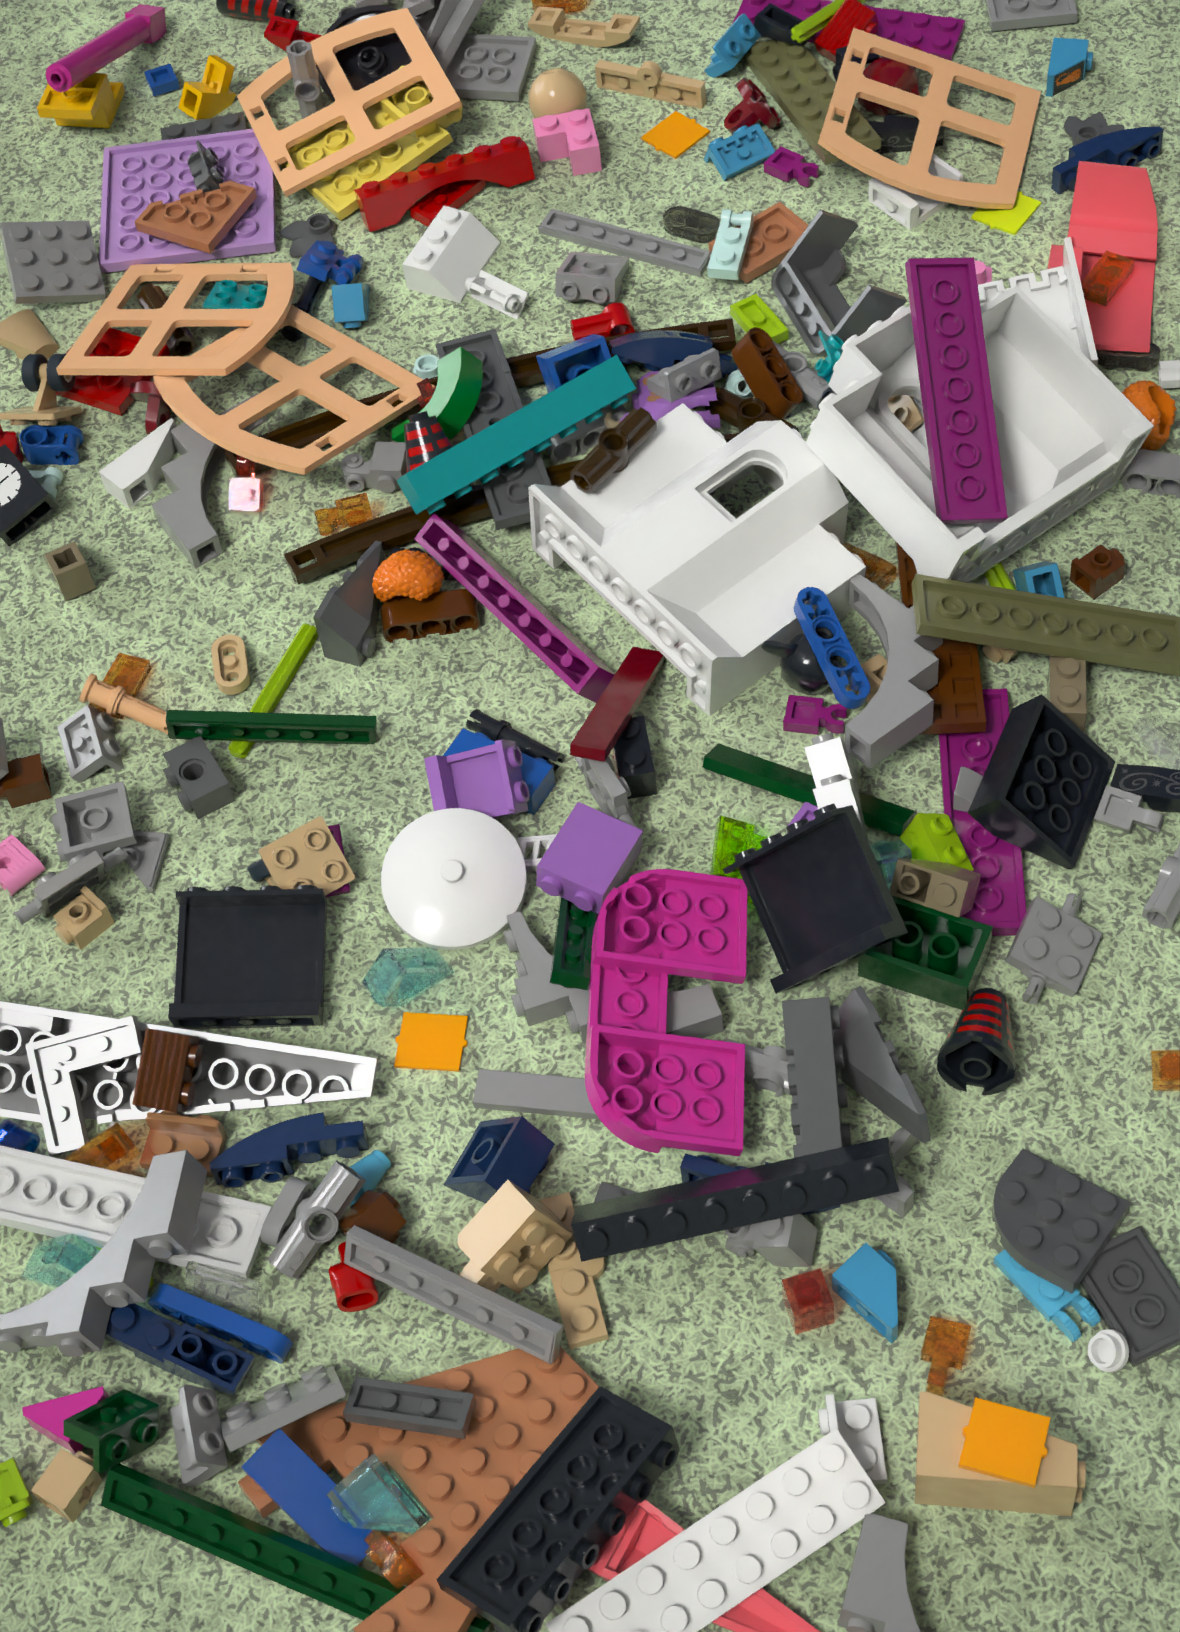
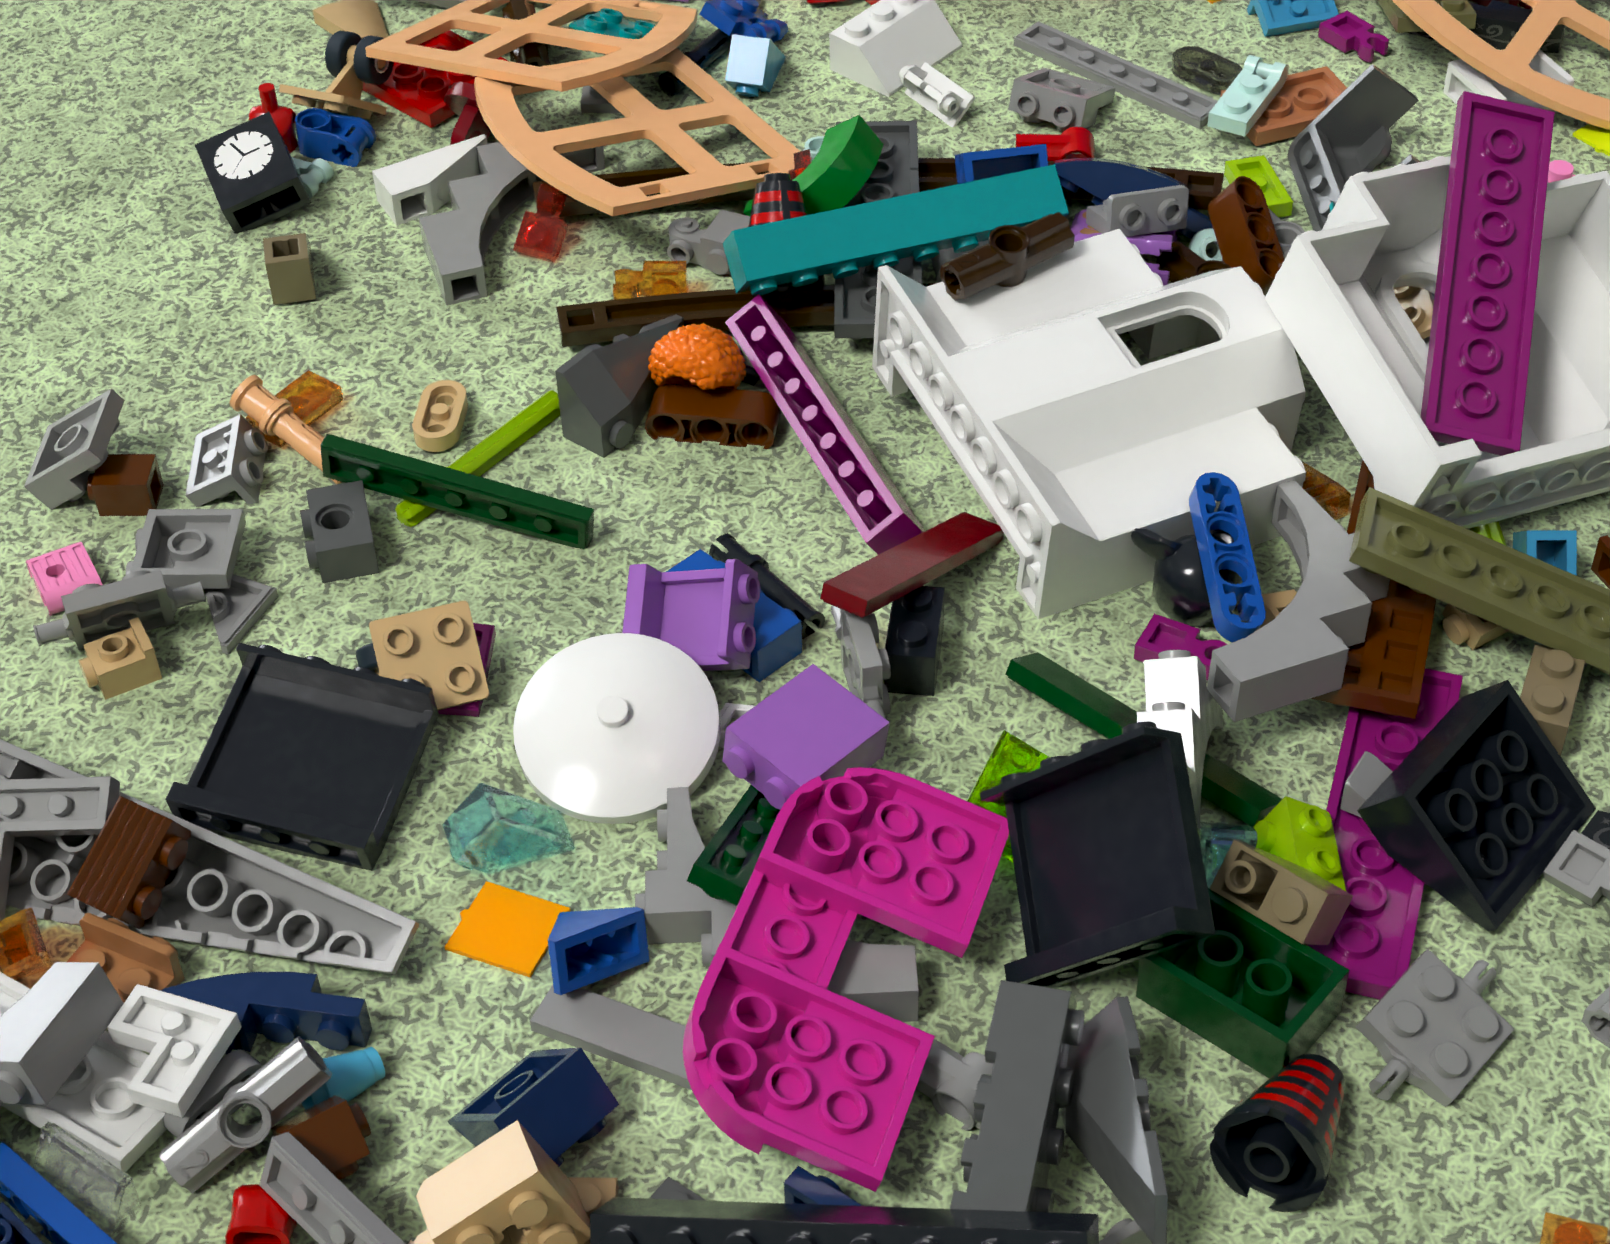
camera: 10 degrees right, 10 degrees down
none -> white plate [107,984,241,1118]
none -> blue slope [548,907,650,995]

